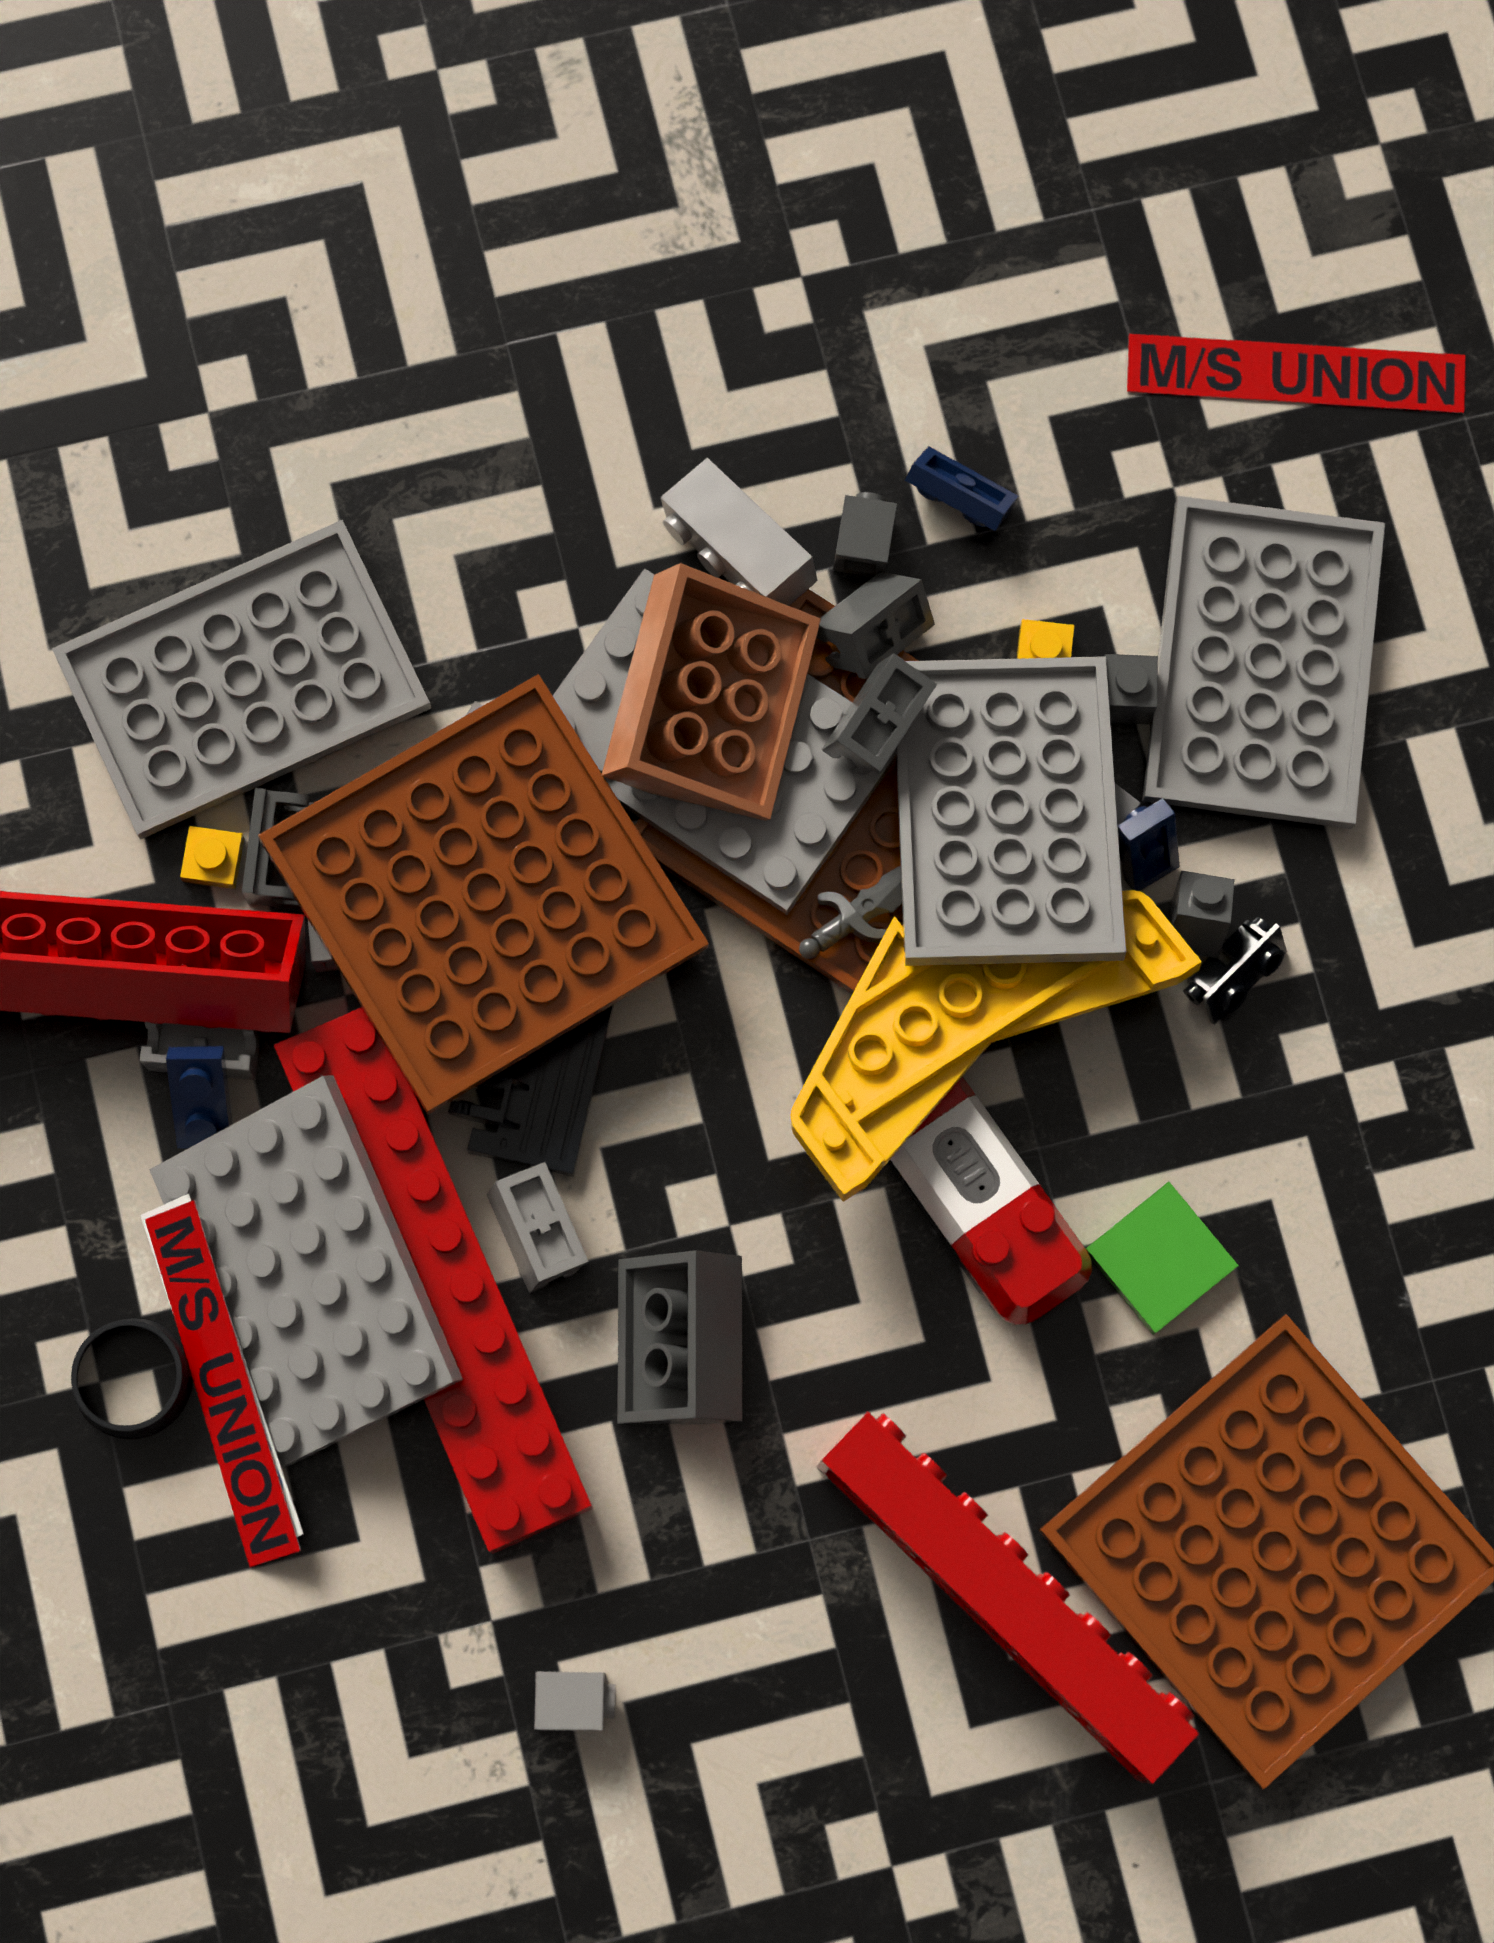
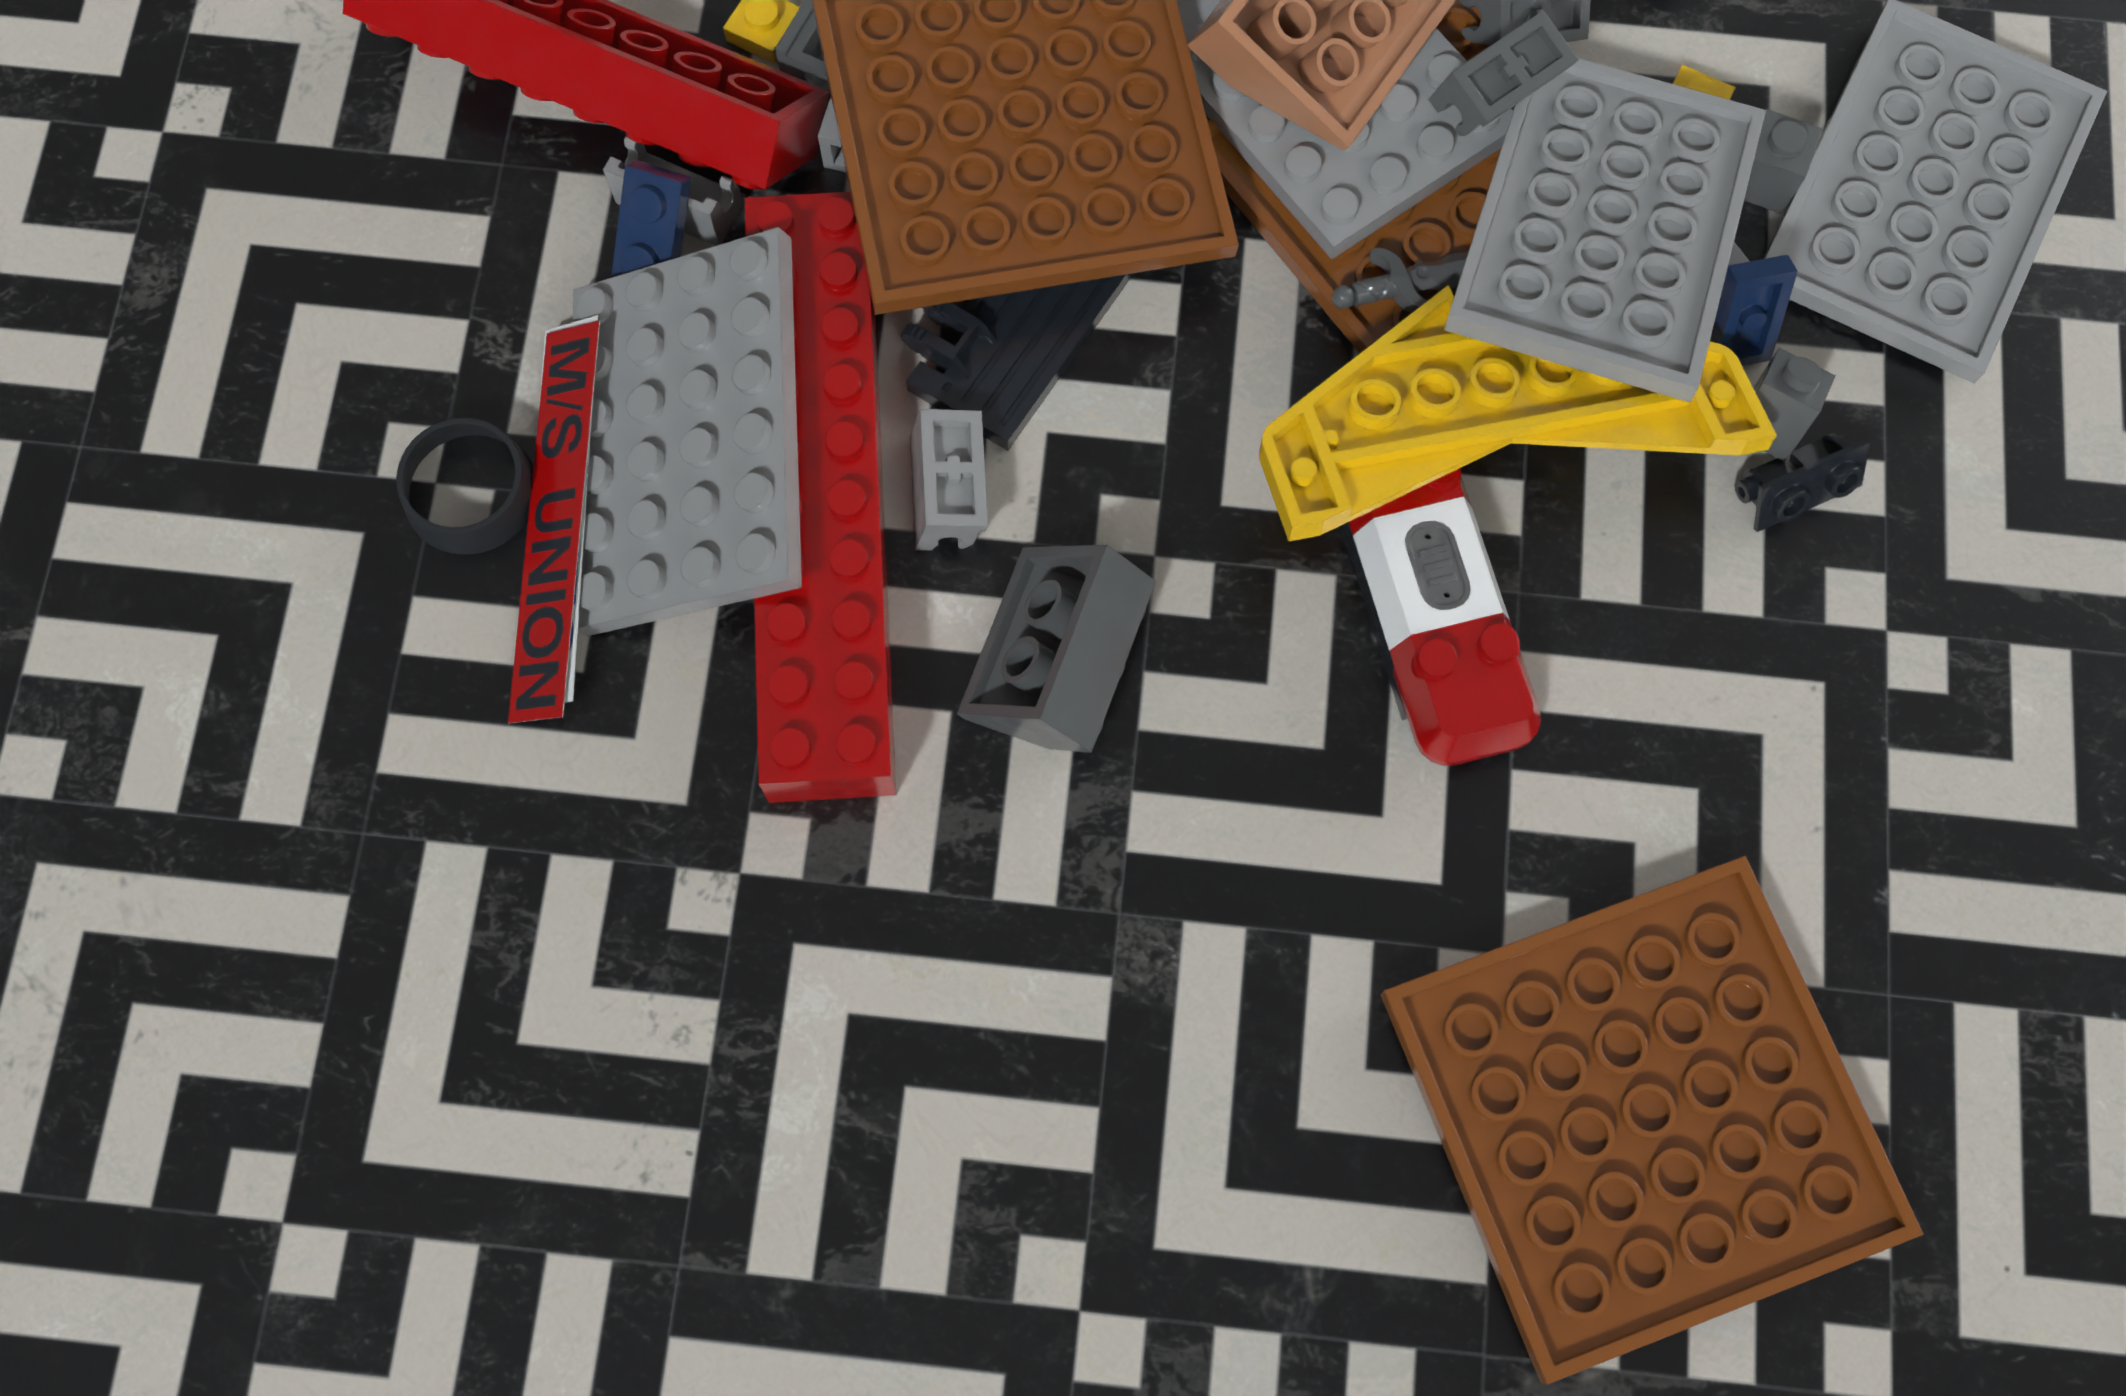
camera: 25 degrees right, 5 degrees down
light grey brick [535,1672,615,1730] -> none
red brick [817,1412,1199,1784] -> none
bright green tile [1086,1181,1239,1335] -> none

